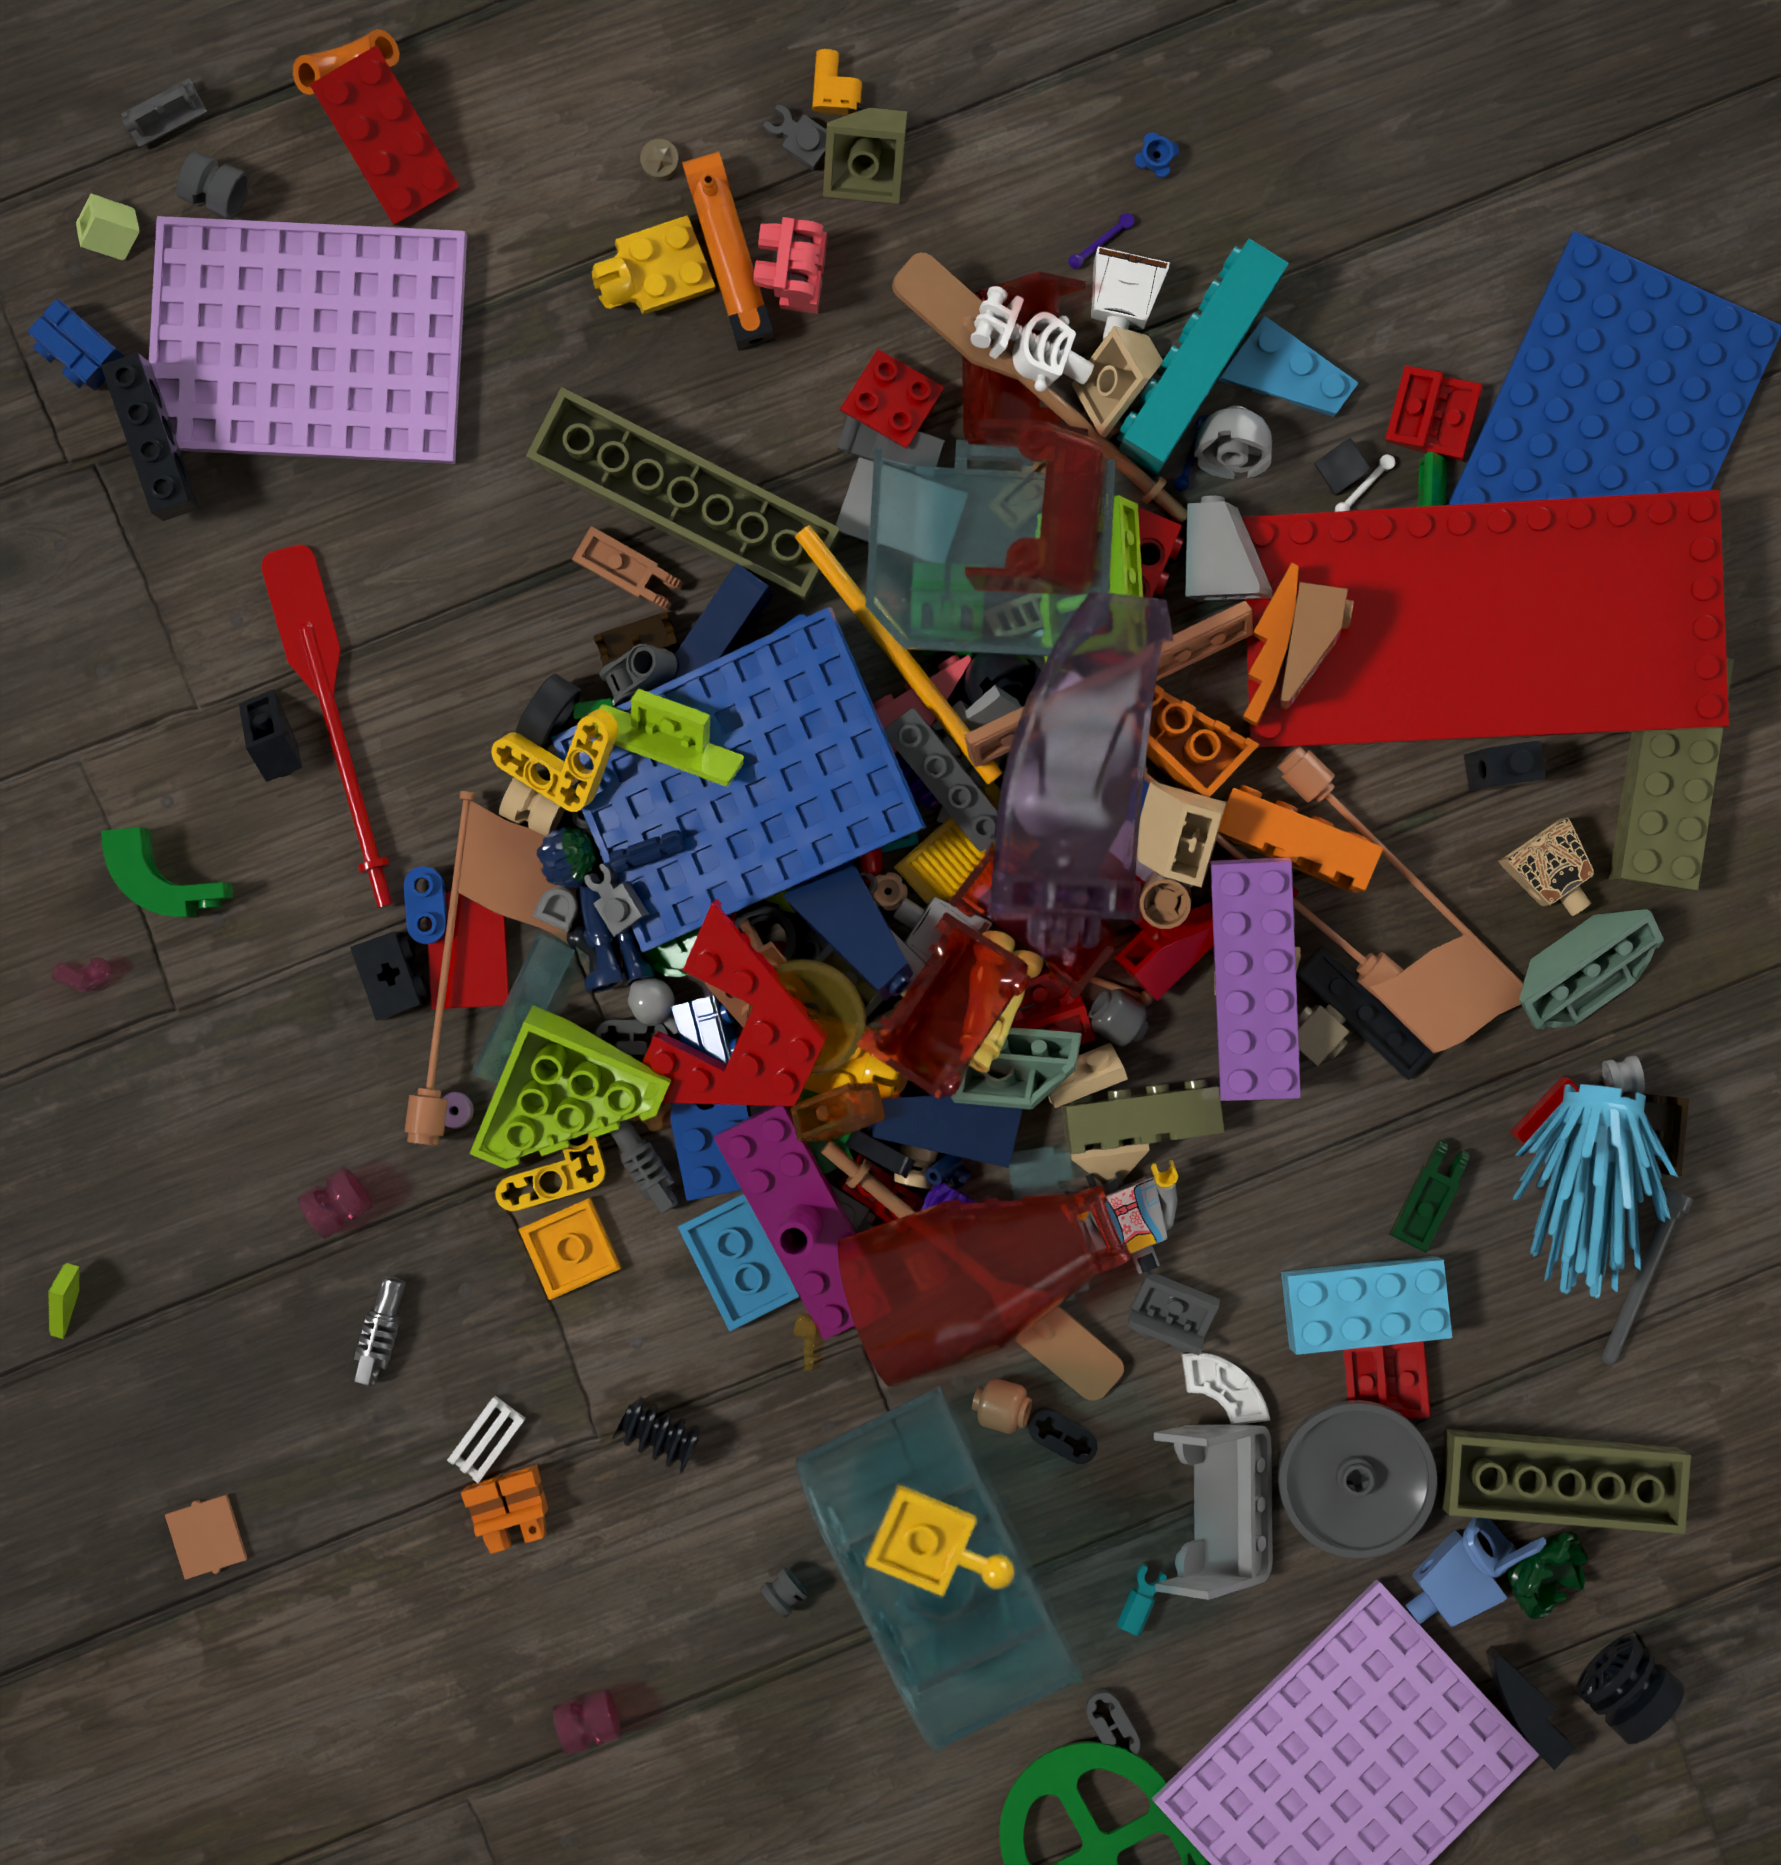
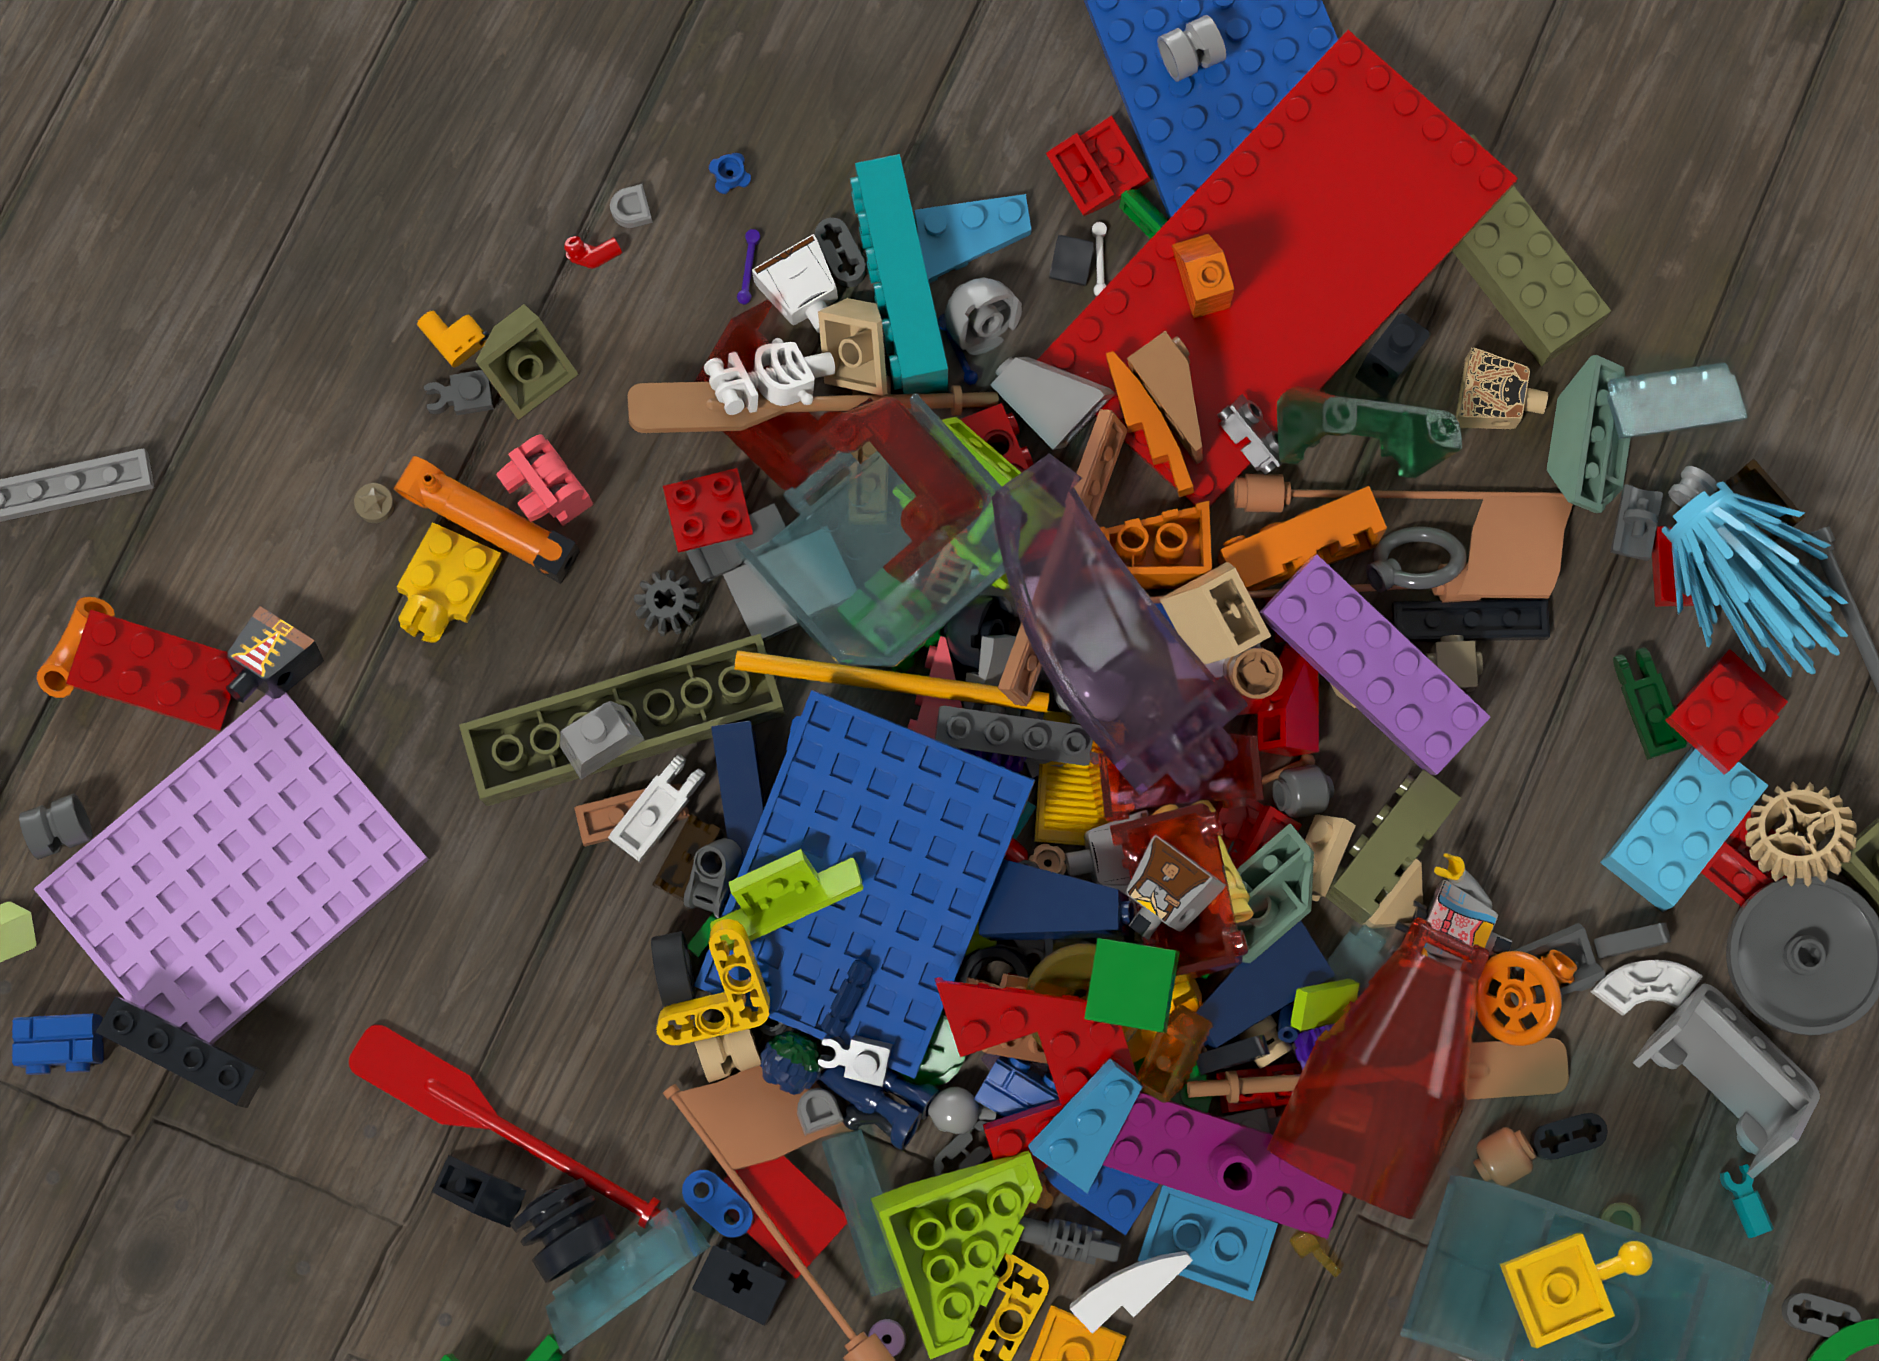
camera: 45 degrees left, 10 degrees down
none -> black torso [226,606,324,703]
none -> black wheel [510,1178,619,1283]
none -> clear light blue slope [545,1207,711,1354]
none -> light grey torso [560,701,645,779]
none -> red arm [564,236,622,269]
none -> white hinge [608,754,706,863]
none -> light grey tile [610,184,653,228]
none -> dark grey gear [634,570,700,636]
none -> dark grey beam [815,217,866,288]
none -> dark azure wing [1028,1058,1143,1194]
none -> white slope [1070,1251,1193,1334]
none -> green tile [1084,938,1179,1033]
none -> torso [1126,835,1226,940]
none -> light grey wheel [1157,15,1226,82]
none -> orange slope [1172,234,1234,319]
none -> flat silver hinge [1217,394,1290,475]
none -> clear green windscreen [1277,386,1462,479]
none -> lime tile [1290,979,1360,1031]
none -> dark grey piece [1366,526,1466,593]
none -> orange plate [1472,951,1562,1046]
none -> orange plate [1540,950,1577,986]
none -> dark grey beam [1594,923,1672,959]
none -> olive tile [1598,1203,1641,1243]
none -> clear light blue windscreen [1607,363,1748,439]
none -> dark grey hips [1610,484,1663,561]
none -> red bracket [1665,649,1788,775]
none -> tan gear [1745,782,1857,887]

